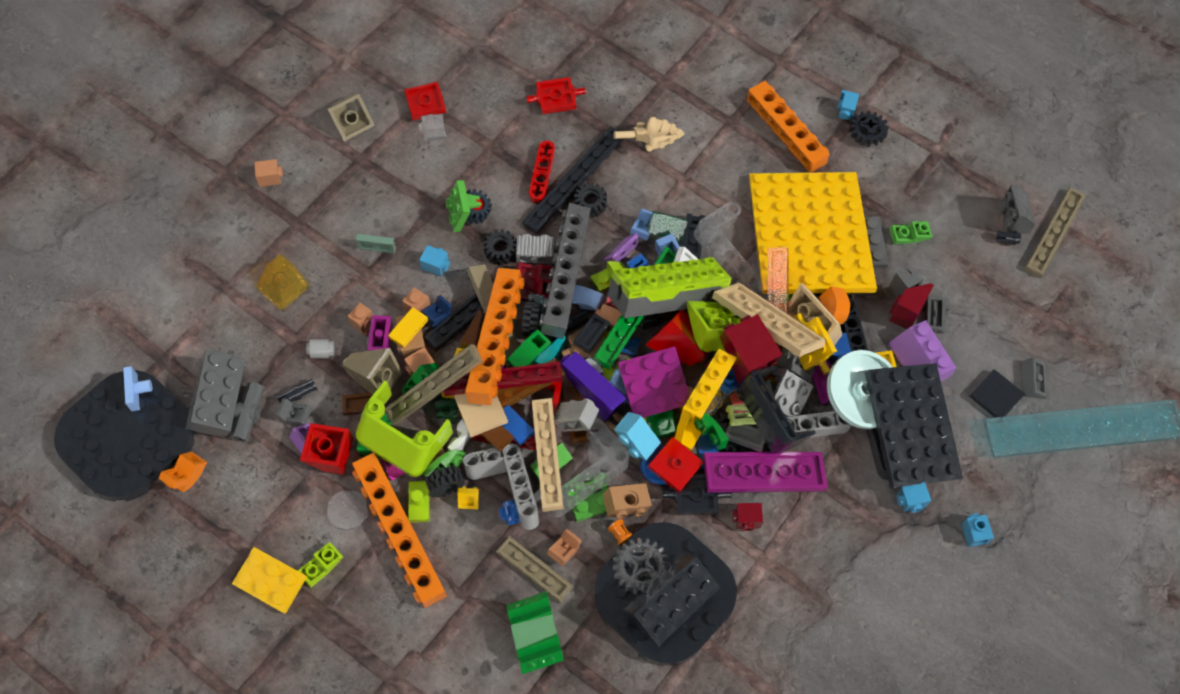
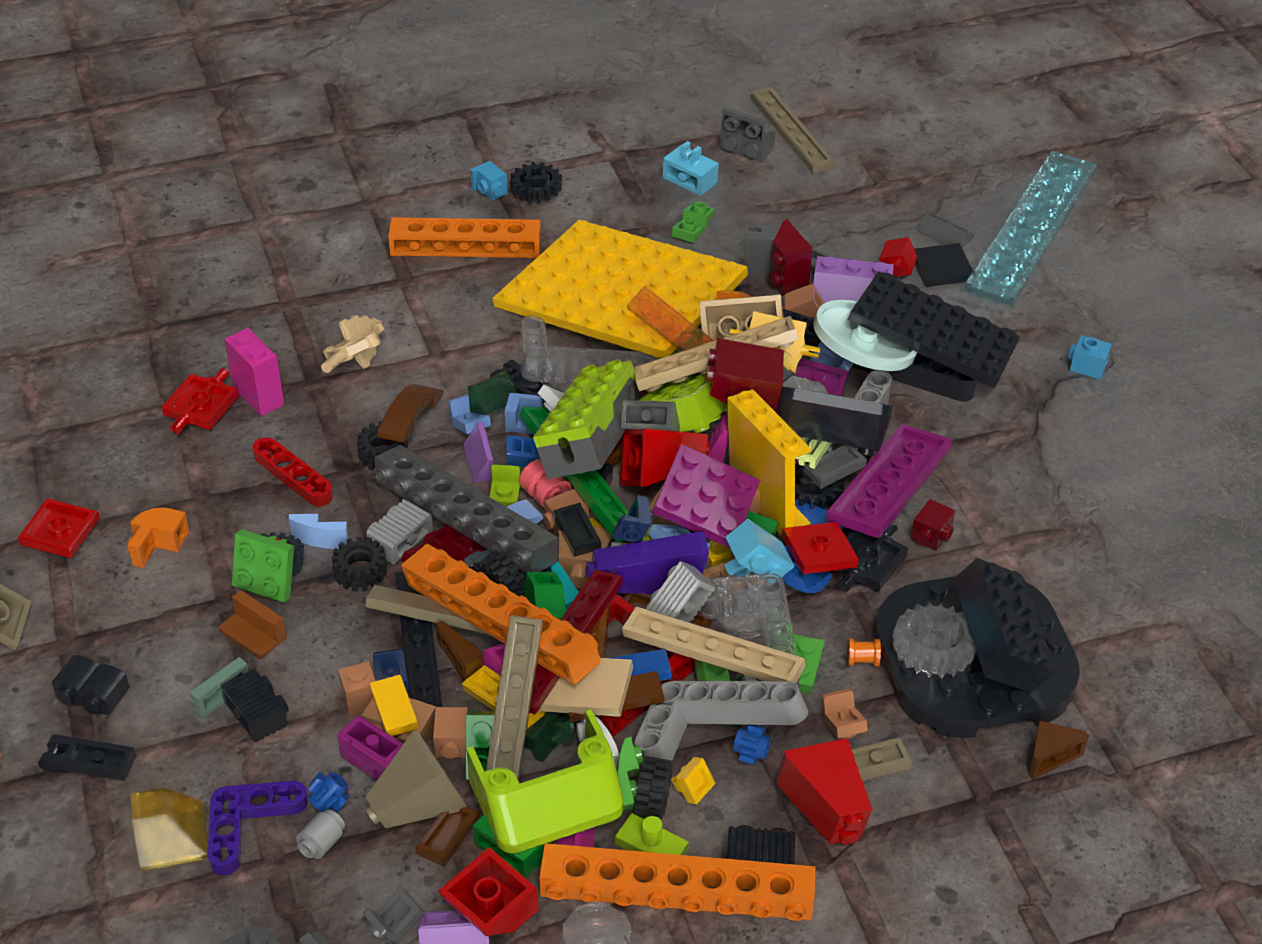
camera: 55 degrees left, 20 degrees down
black pin [276,379,318,404] -> none
nougat brick [348,303,373,336] -> none
clear brick [419,114,446,141] -> none
dark azure brick [419,245,450,277] -> none
green slope [506,591,564,675] -> none
black tile [522,127,625,235] -> none
medium nougat brick [602,483,652,519] -> none
green slope [694,412,729,450] -> none
dark azure brick [897,482,931,513] -> none
black pin [996,230,1021,245] -> none
none -> black plate [38,734,136,781]
none -> black brick [51,655,130,715]
none -> orange brick [127,508,190,568]
none -> dark purple beam [208,781,308,875]
none -> dark orange panel [219,590,287,659]
none -> black brick [220,668,289,742]
none -> dark pink brick [224,328,284,416]
none -> light blue slope [289,514,349,549]
none -> blue gear [308,771,349,812]
none -> reddish brown slope [377,384,443,443]
none -> dark blue bracket [613,495,653,542]
none -> dark grey slope [621,400,680,432]
none -> medium azure brick [663,141,719,196]
none -> black brick [726,825,796,865]
none -> red slope [776,738,872,845]
none -> nougat brick [782,284,824,318]
none -> red brick [879,237,917,277]
none -> reddish brown slope [1029,721,1089,780]

